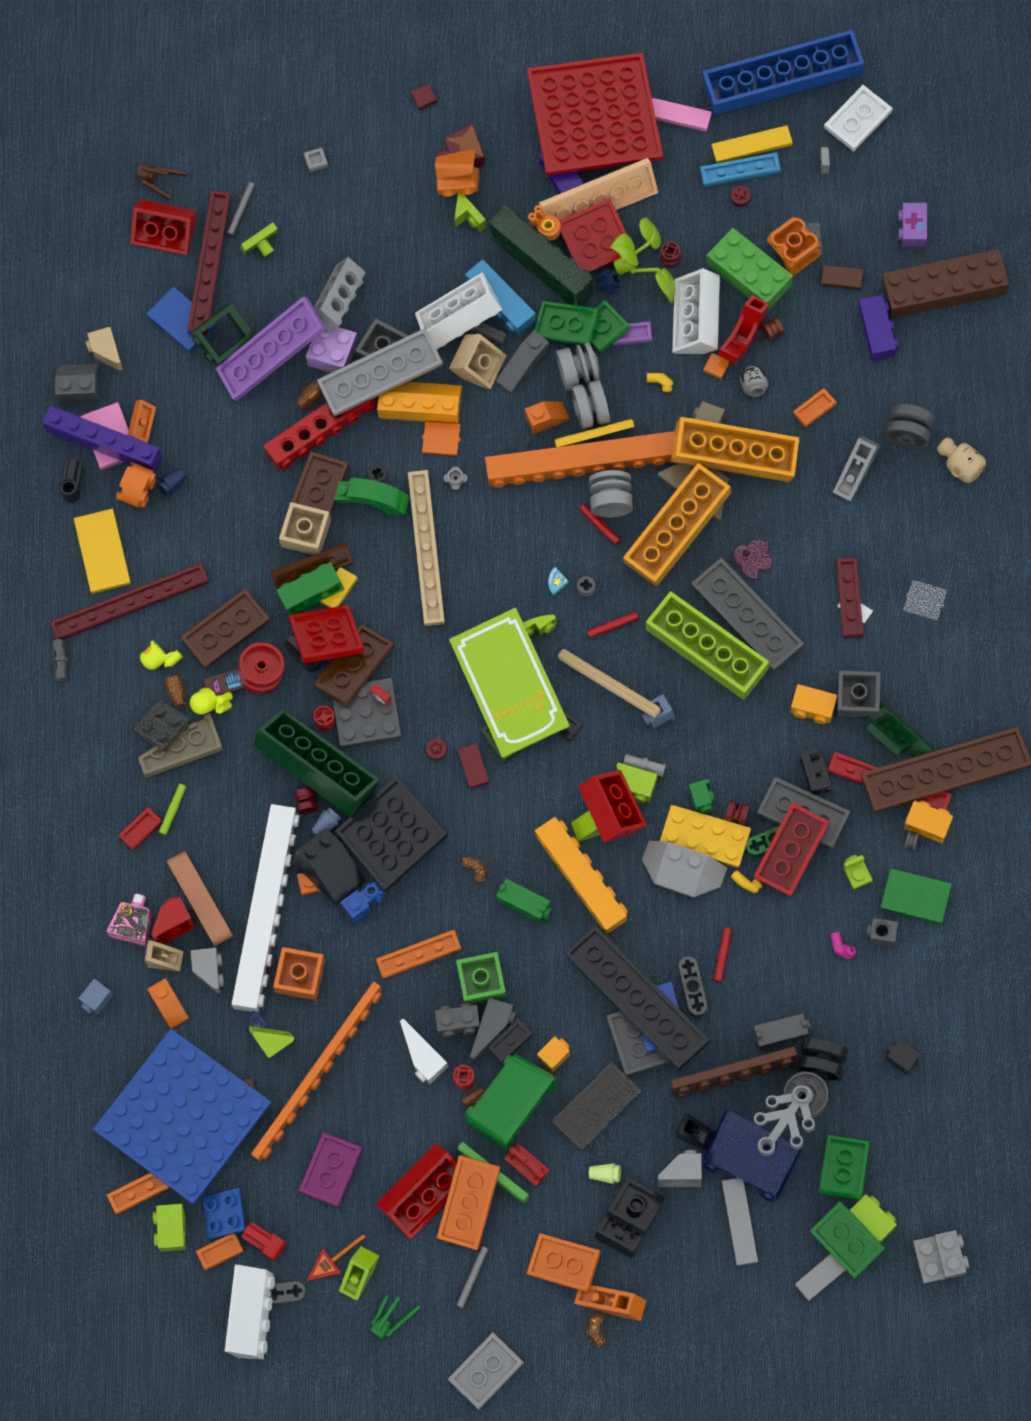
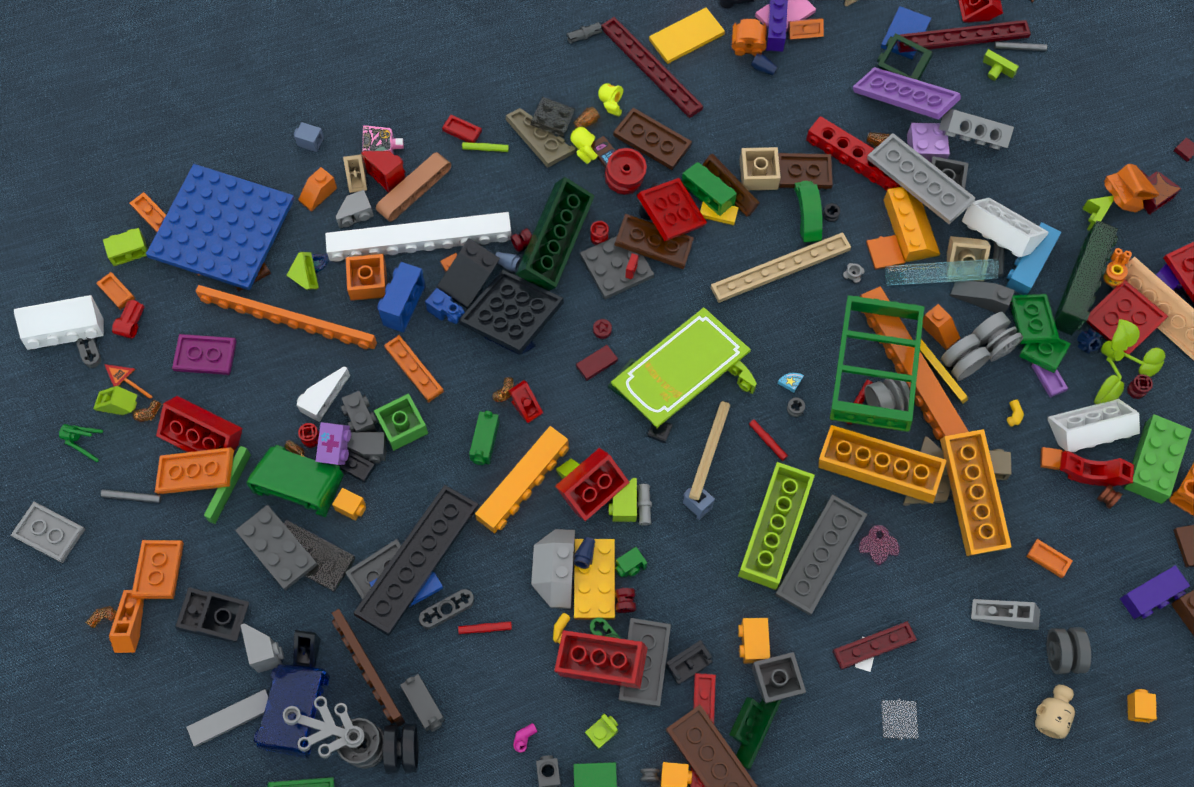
camera: 65 degrees right, 5 degrees down
blue hinge [203,1188,246,1239] -> none
light grey tile [304,147,328,173] -> none
red hinge [504,1143,550,1186] -> none
yellowish green cone [589,1163,621,1184] -> none
light grey head [740,366,768,397] -> none
none -> clear orange arm [133,400,162,422]
none -> dark grey plate [235,505,318,591]
none -> medium lavender brick [315,422,351,465]
none -> blue brick [377,262,426,333]
none -> red slope [508,380,543,423]
none -> dark blue cone [573,537,595,569]
none -> green window [830,295,924,432]
none -> clear light blue tile [885,259,999,286]
none -> light orange brick [1127,689,1157,723]

